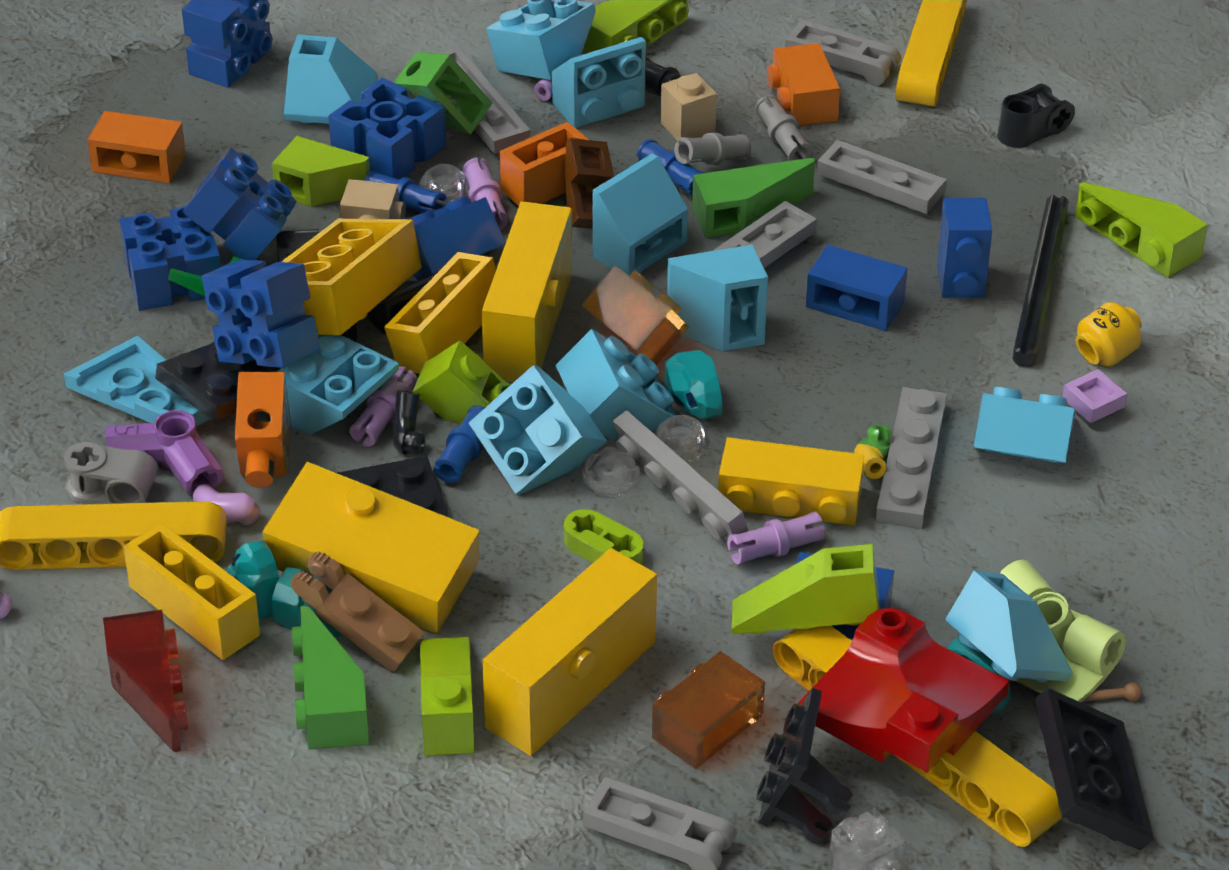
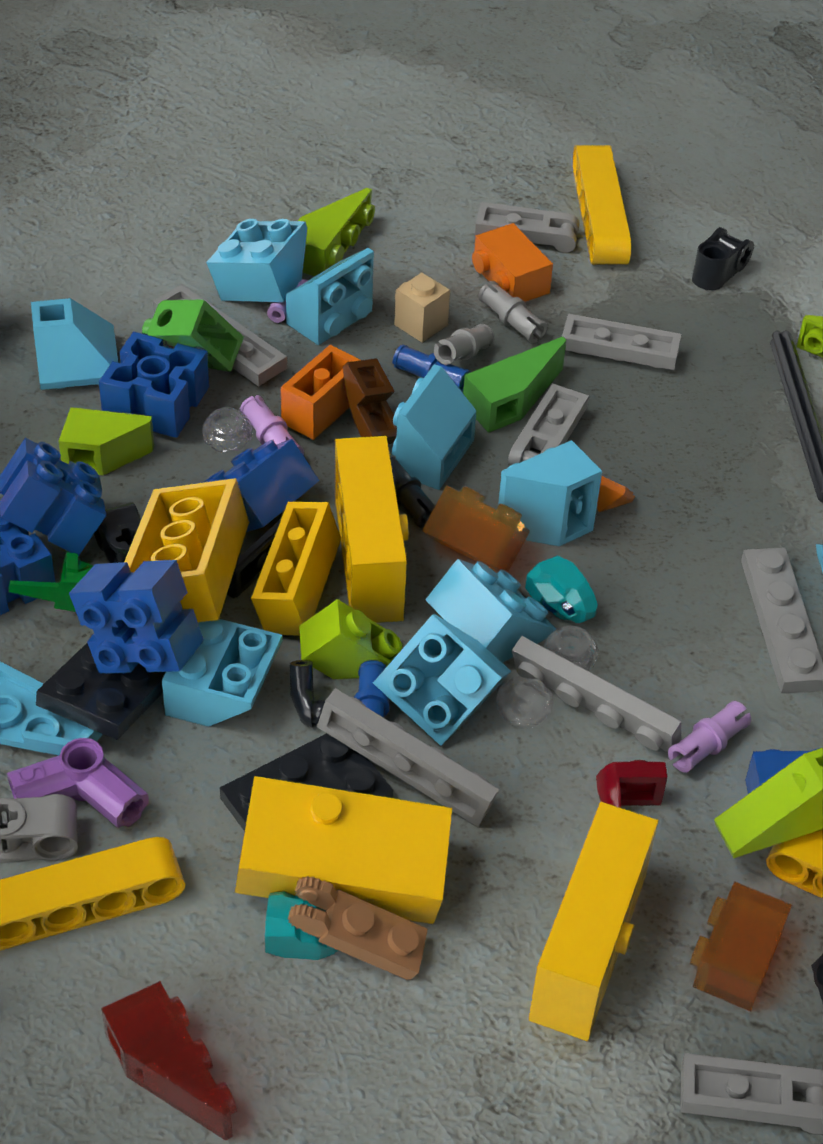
camera: 20 degrees left, 5 degrees up
yellow brick [123,522,260,660] -> none
lavender arm [193,484,260,526] -> none
teal rock [226,541,279,620] -> none
orange torso [235,372,292,488] -> none
bright green slope [292,605,369,749] -> none
tan brick [340,179,406,219] -> none
lavender pin [349,366,418,447] -> none
blue pin [364,170,447,213] -> none
lime slope [420,637,474,756] -> none
lime beam [564,509,644,565] -> none
black pin [645,57,681,96] -> none
yellow brick [718,437,865,526] -> none
blue brick [806,244,908,331] -> none
arm [854,424,892,479] -> none
blue brick [937,198,992,298] -> none
none -> light grey plate [317,688,499,827]
none -> black axle [390,457,440,528]
none -> dark red plate [596,760,668,808]
none -> orange slope [597,476,635,512]

